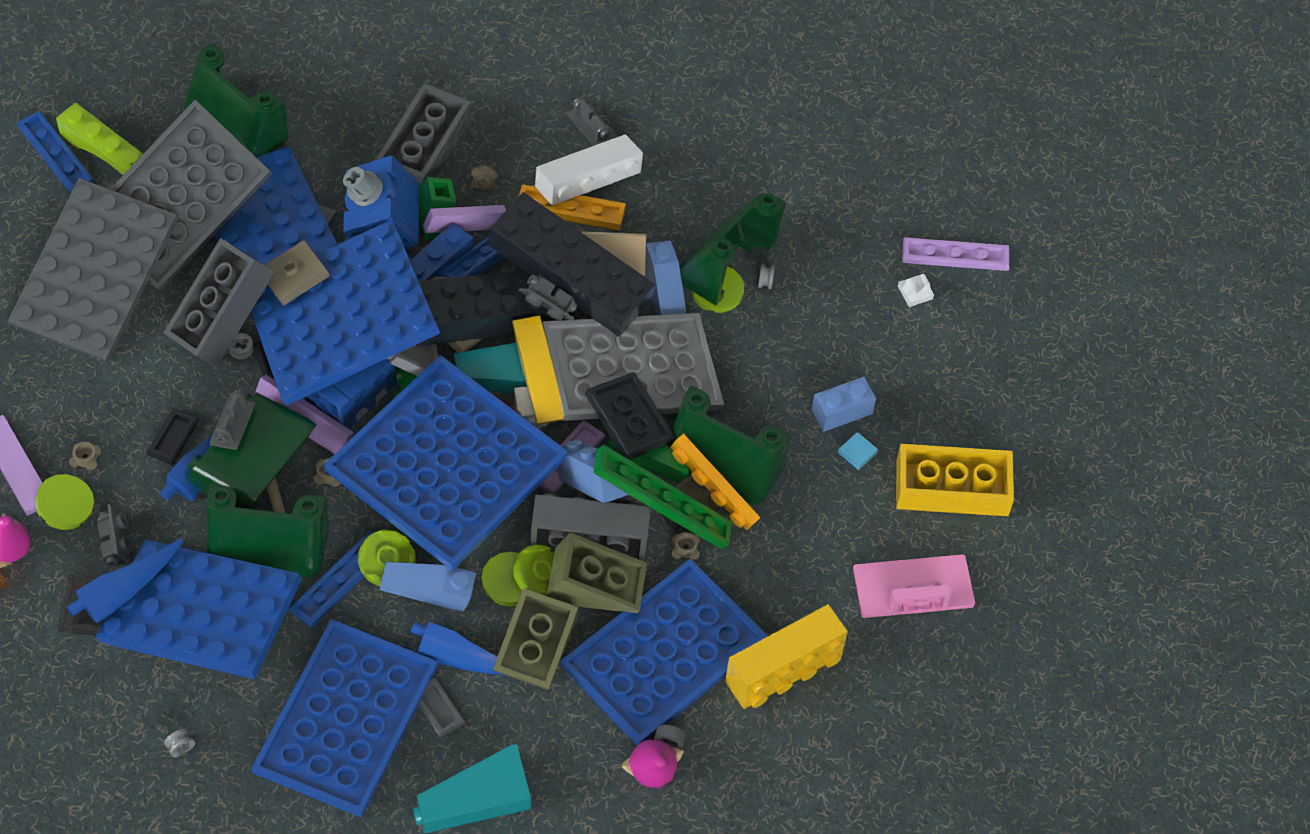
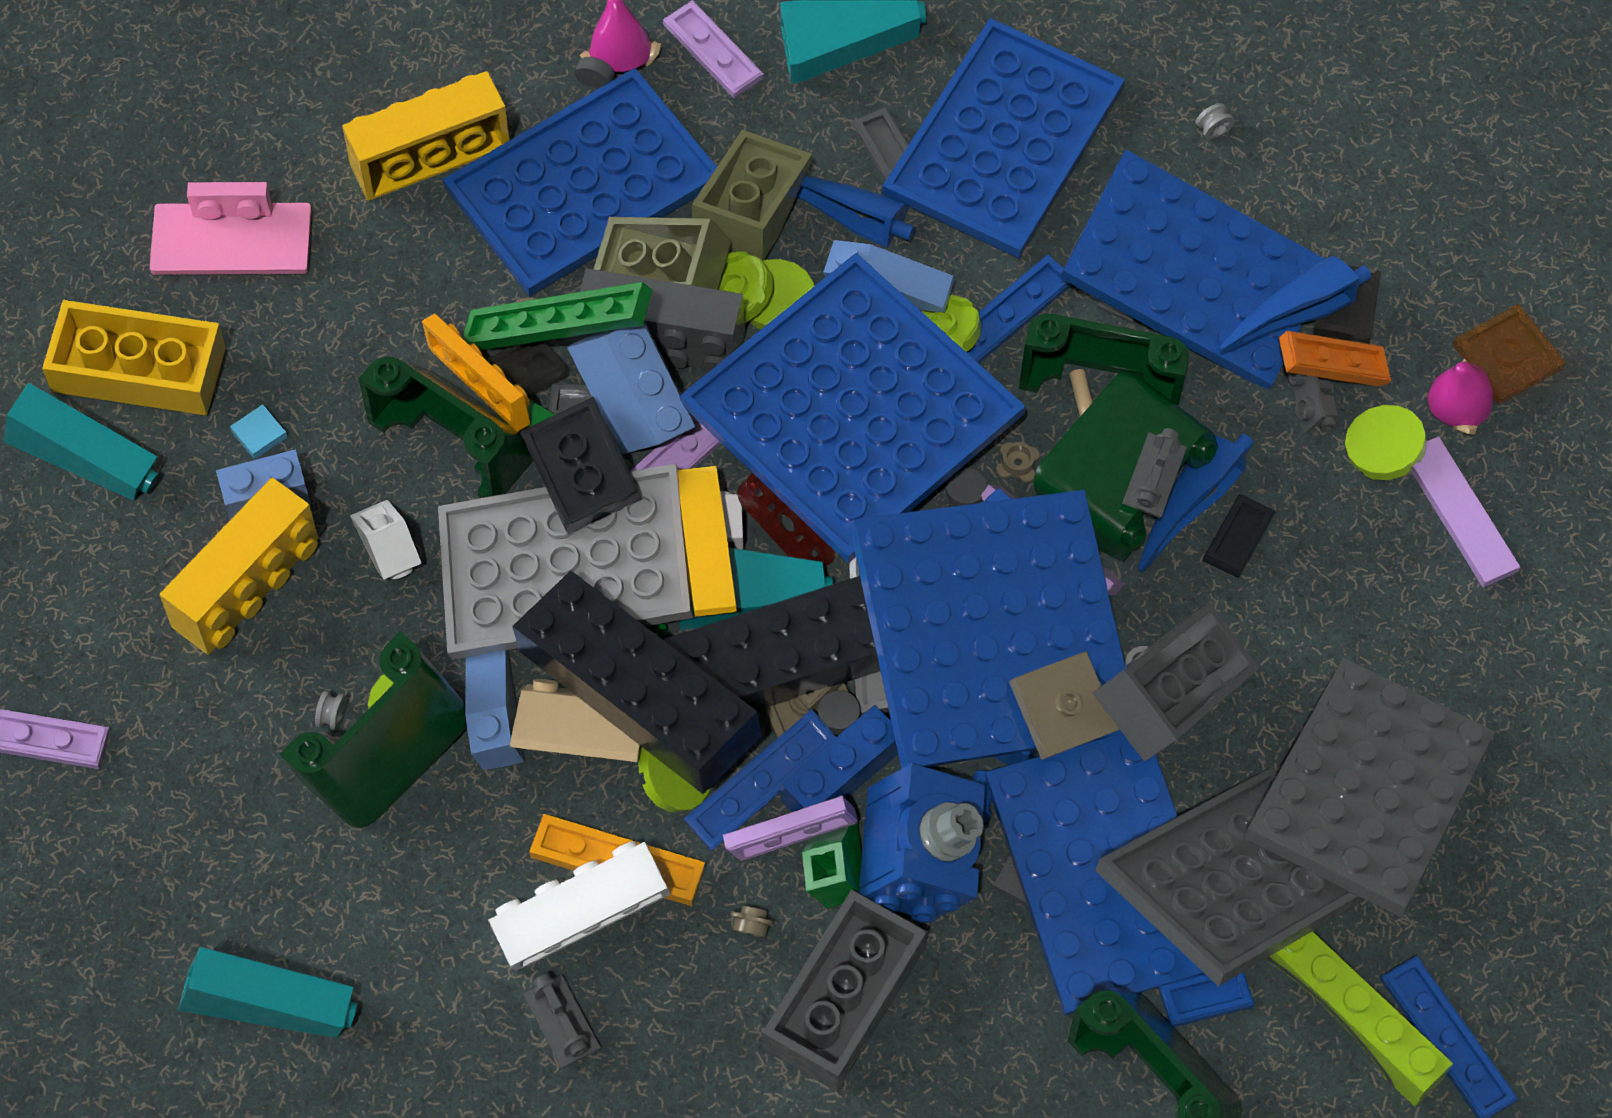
camera: 170 degrees left, 5 degrees up
dark tan plate [69,442,101,470] -> none
dark grey hinge [519,274,577,321] -> none
white tile [898,274,934,307] -> none
none -> teal slope [3,382,159,501]
none -> yellow brick [159,477,319,656]
none -> teal slope [178,947,357,1038]
none -> white slope [350,500,422,579]
none -> lavender tile [663,0,763,98]
none -> orange tile [1279,331,1391,386]

